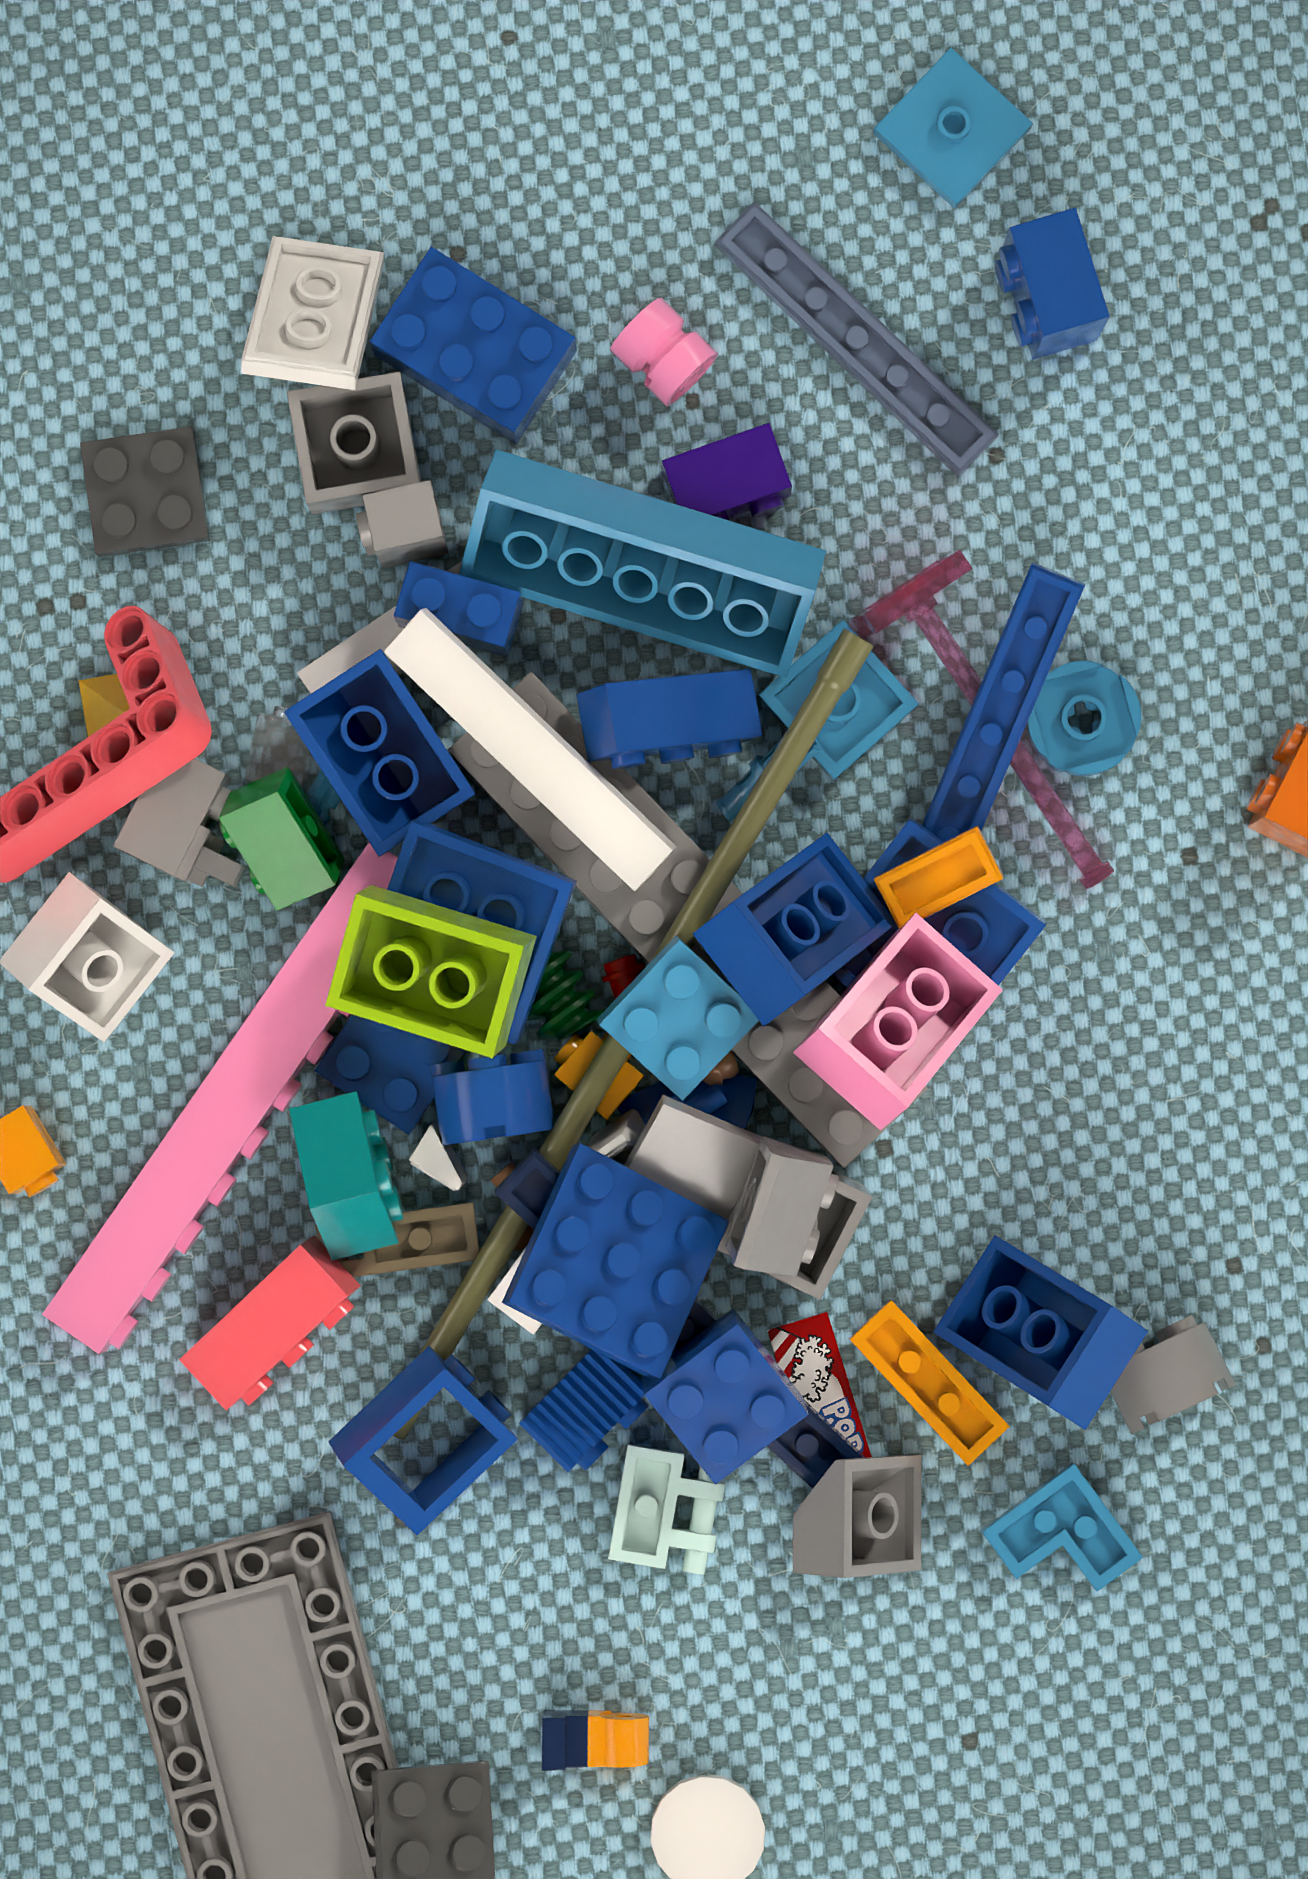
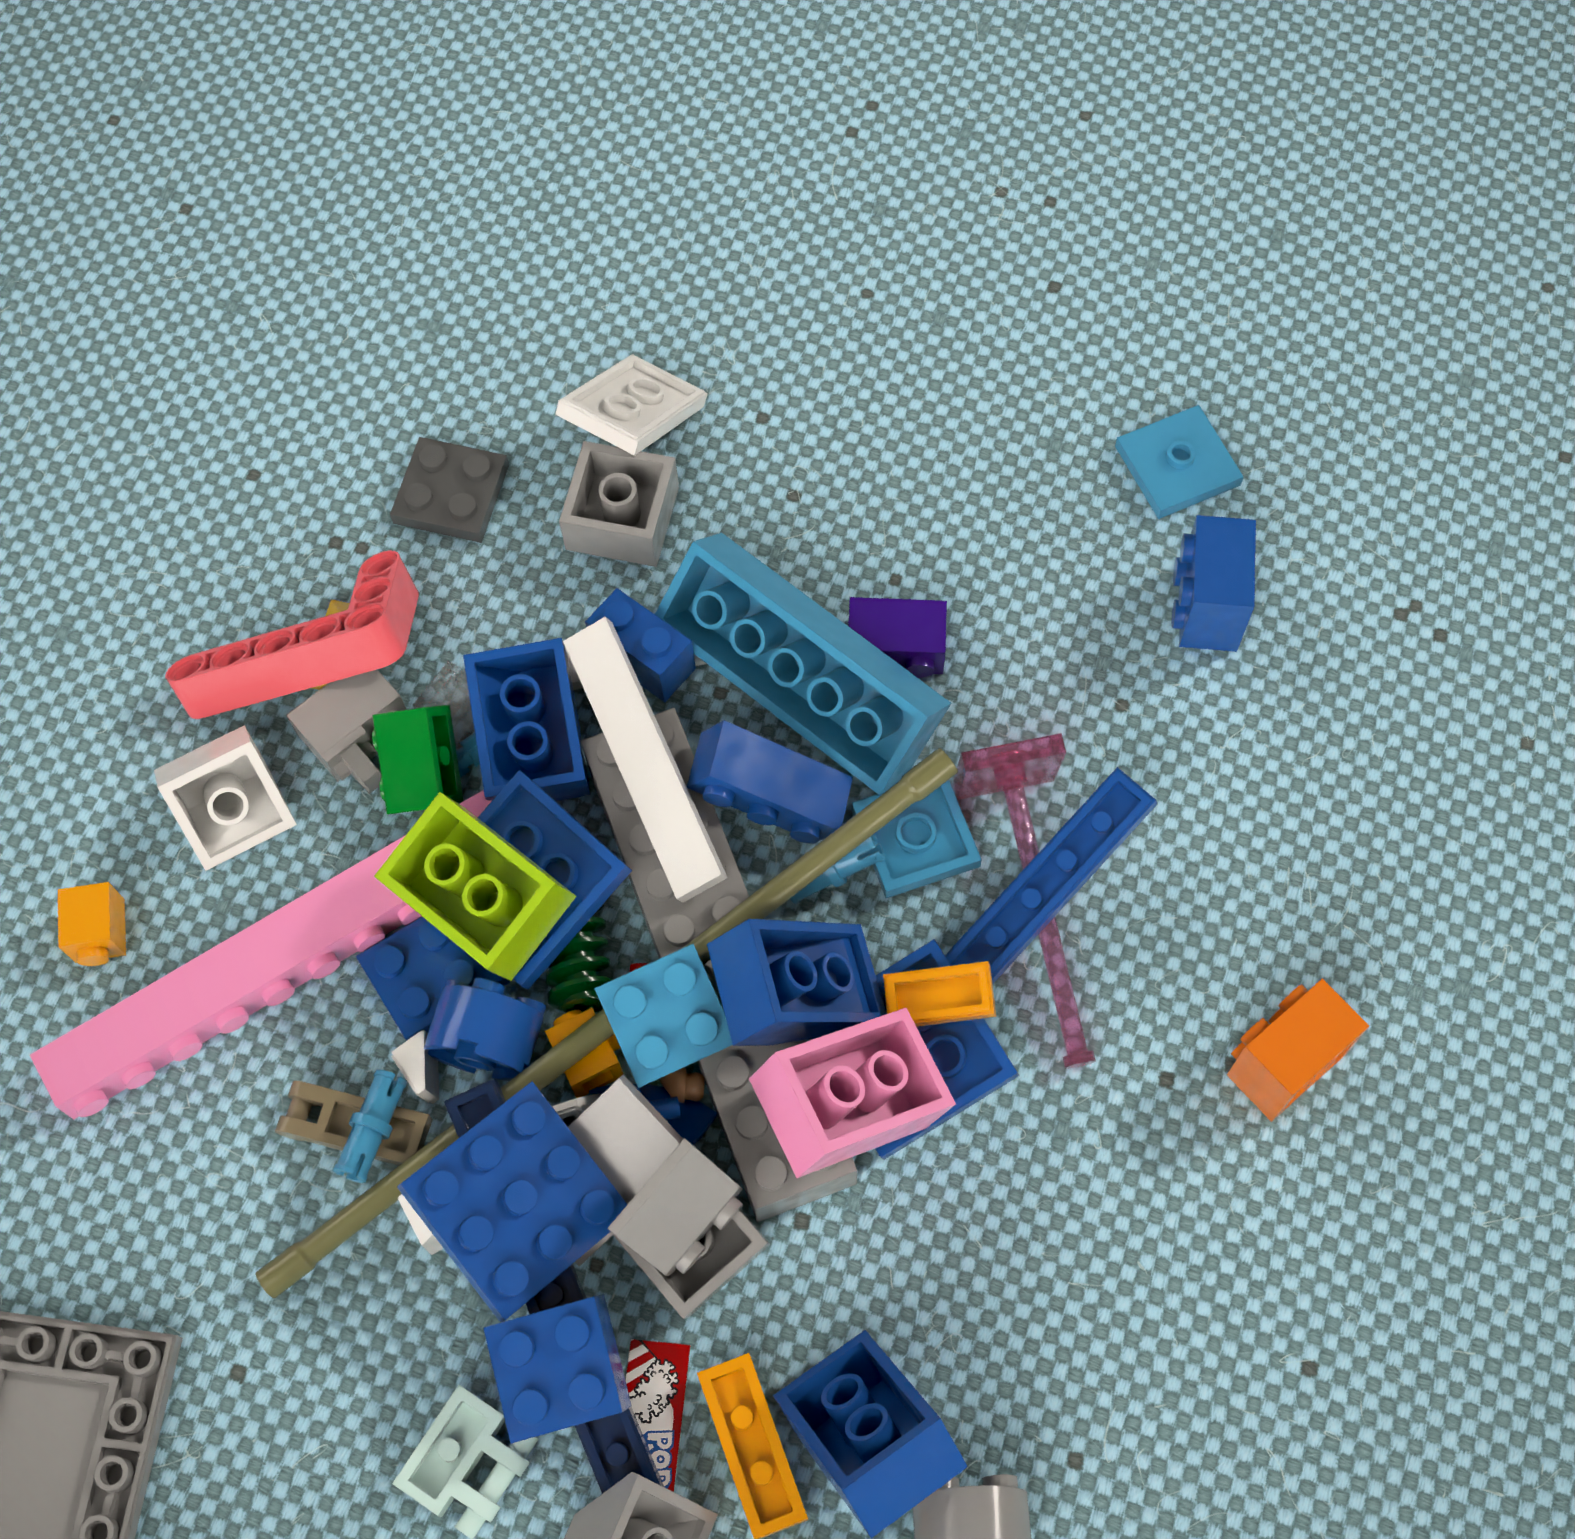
camera: 25 degrees right, 20 degrees down
coral brick [179,1235,361,1410] -> none
teal brick [289,1091,404,1260] -> none
blue window [328,1346,518,1535] -> none
light grey brick [356,480,449,569] -> none
blue brick [369,246,577,445] -> none
blue brick [519,1349,649,1472] -> none
bright pink wheel [610,297,718,407] -> none
sand blue tile [715,201,999,478] -> none
dark azure plate [1026,661,1142,776] -> none
none -> dark azure pin [333,1070,408,1183]

